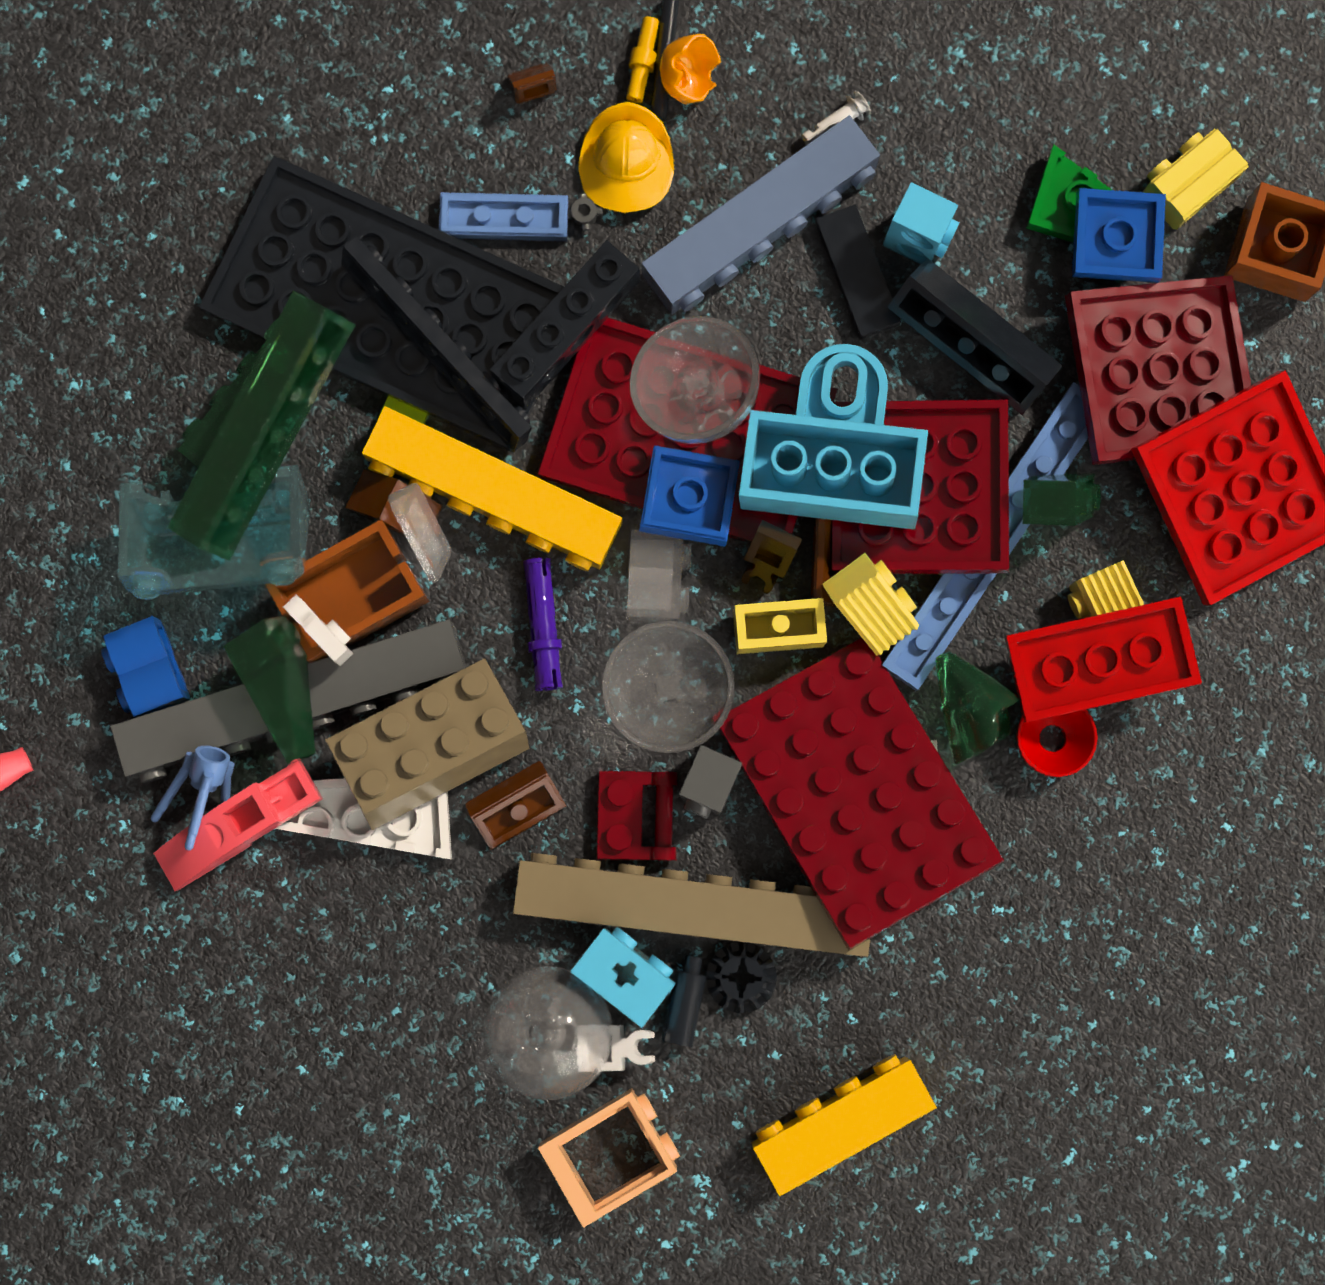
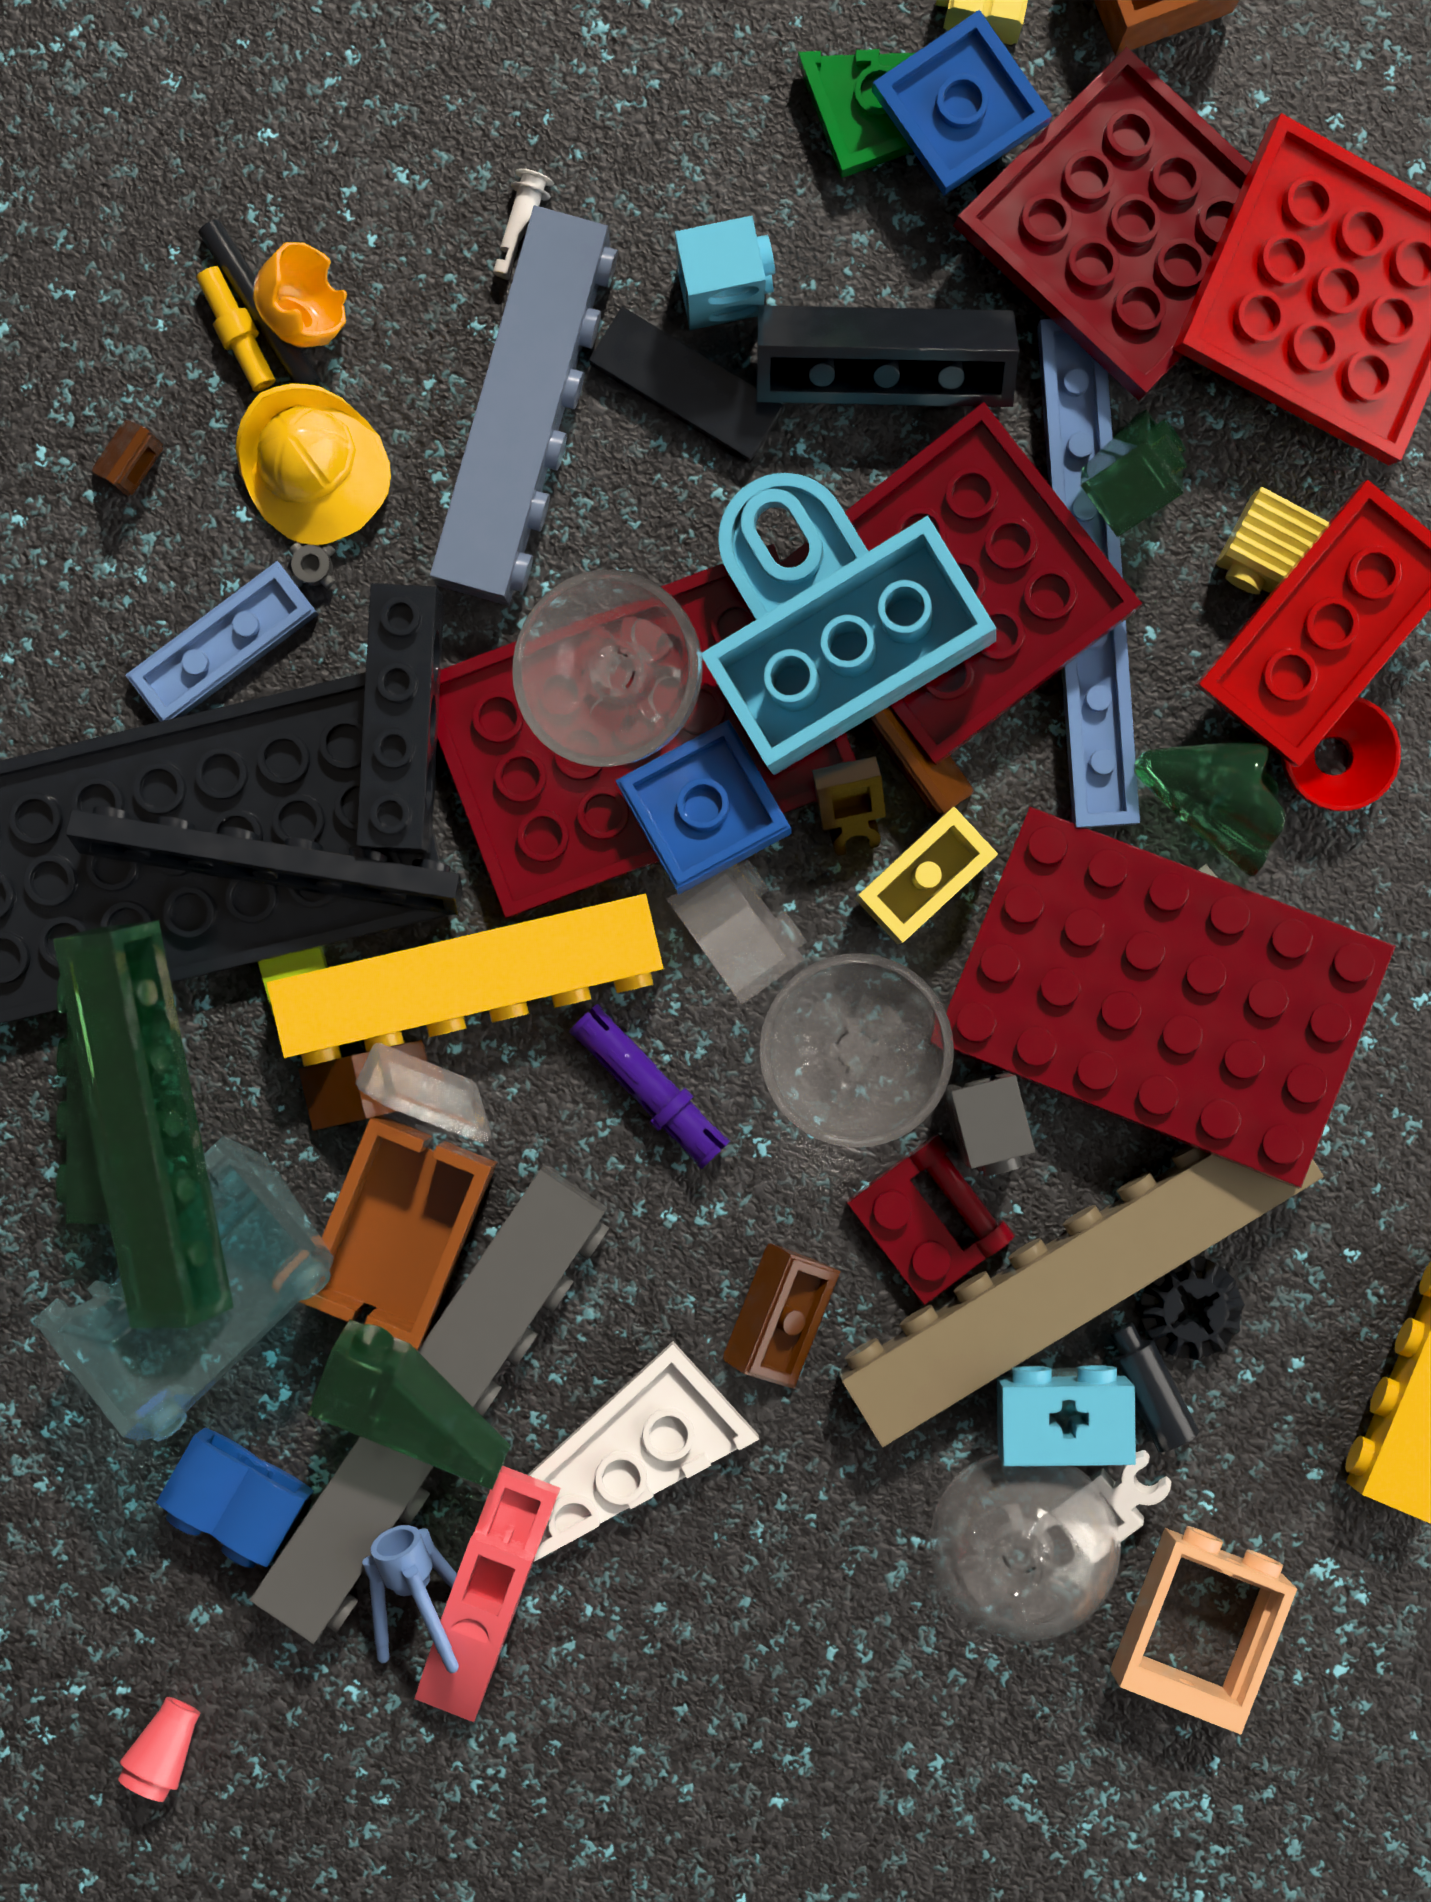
camera: 35 degrees left, 5 degrees up
white plate [283,595,354,666] -> none
dark tan brick [325,658,530,830] -> none
light yellow brick [822,553,919,656] -> none

